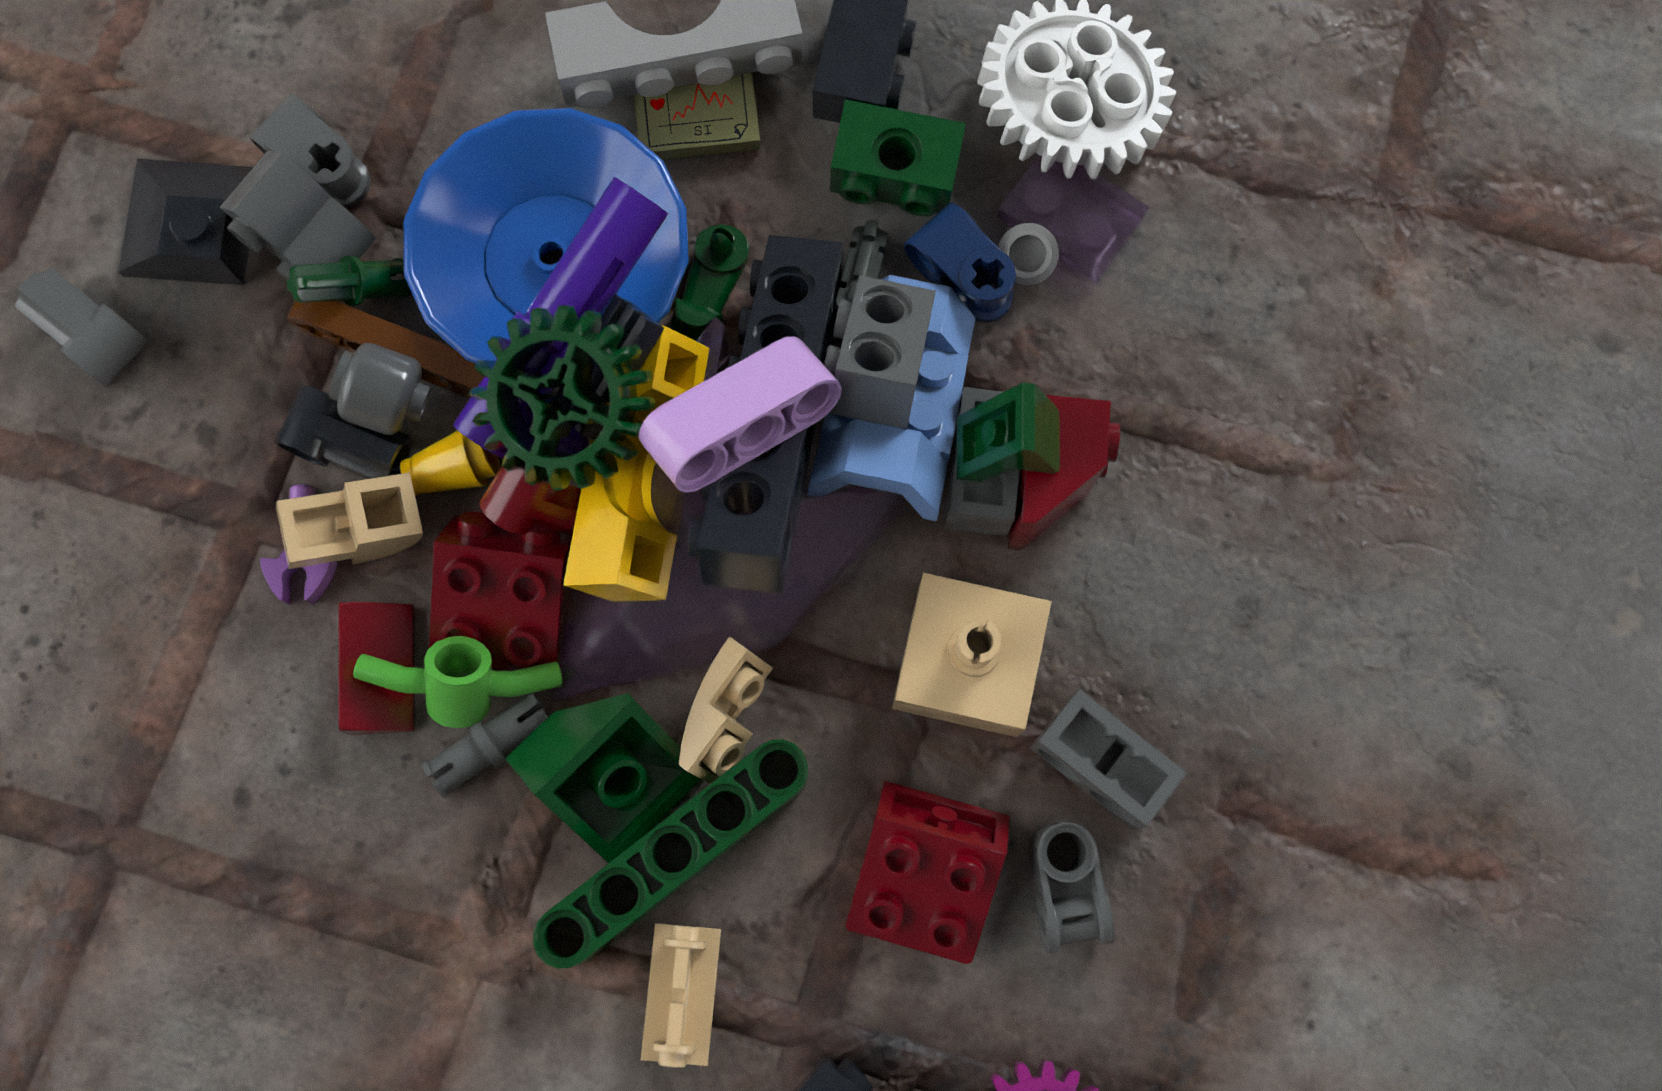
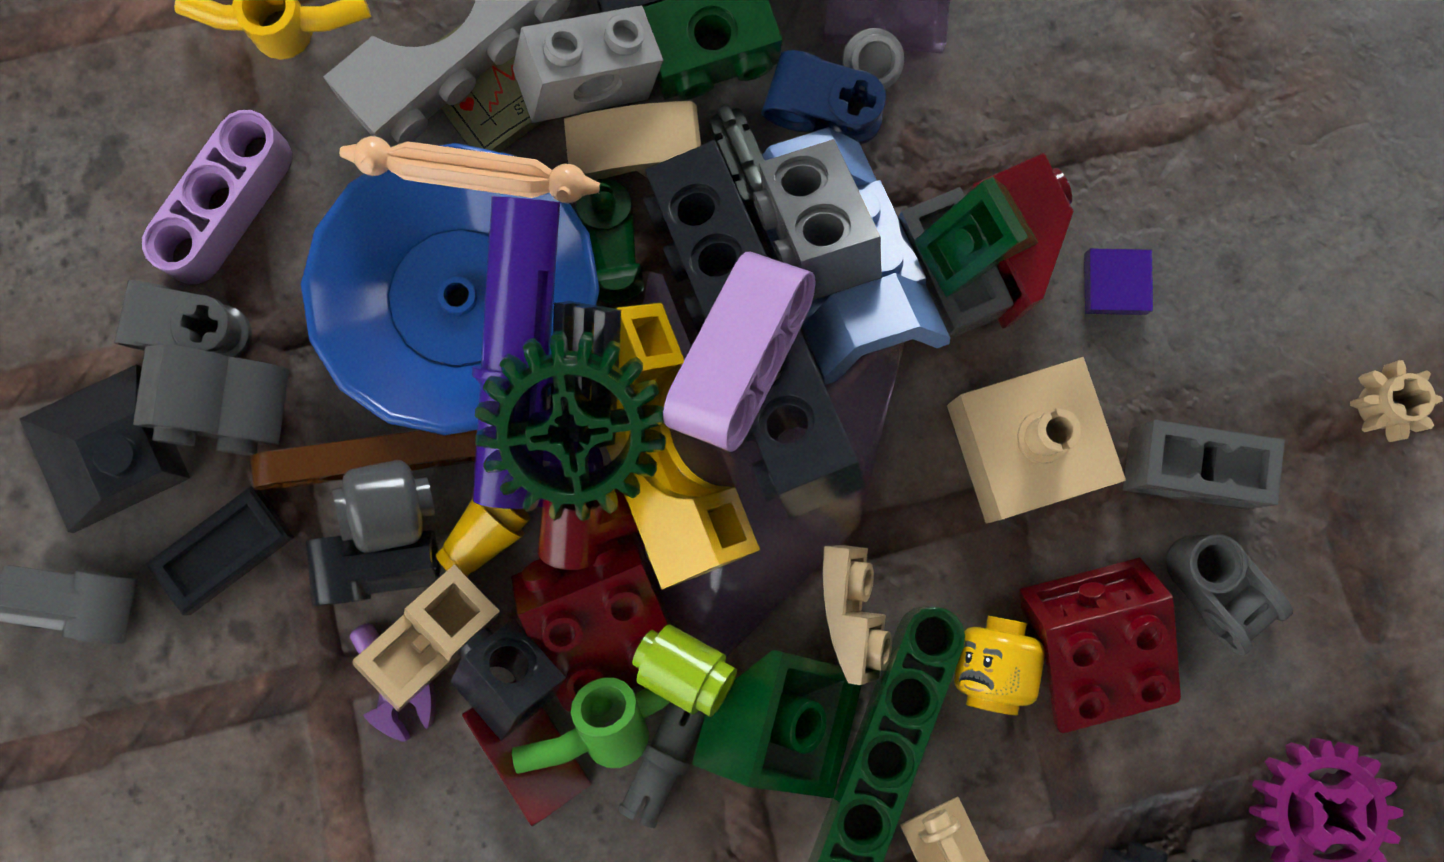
camera: 35 degrees left, 5 degrees up
dark green axle [286,256,412,306] -> none
none -> lavender beam [142,110,292,284]
none -> black tile [146,486,295,615]
none -> light nougat wheel [339,136,600,203]
none -> black brick [451,619,566,741]
none -> light grey brick [513,5,663,123]
none -> tan slope [564,101,701,180]
none -> lime brick [632,624,737,717]
none -> yellow head [954,616,1045,715]
none -> dark purple tile [1084,248,1153,315]
none -> tan gear [1350,360,1443,442]

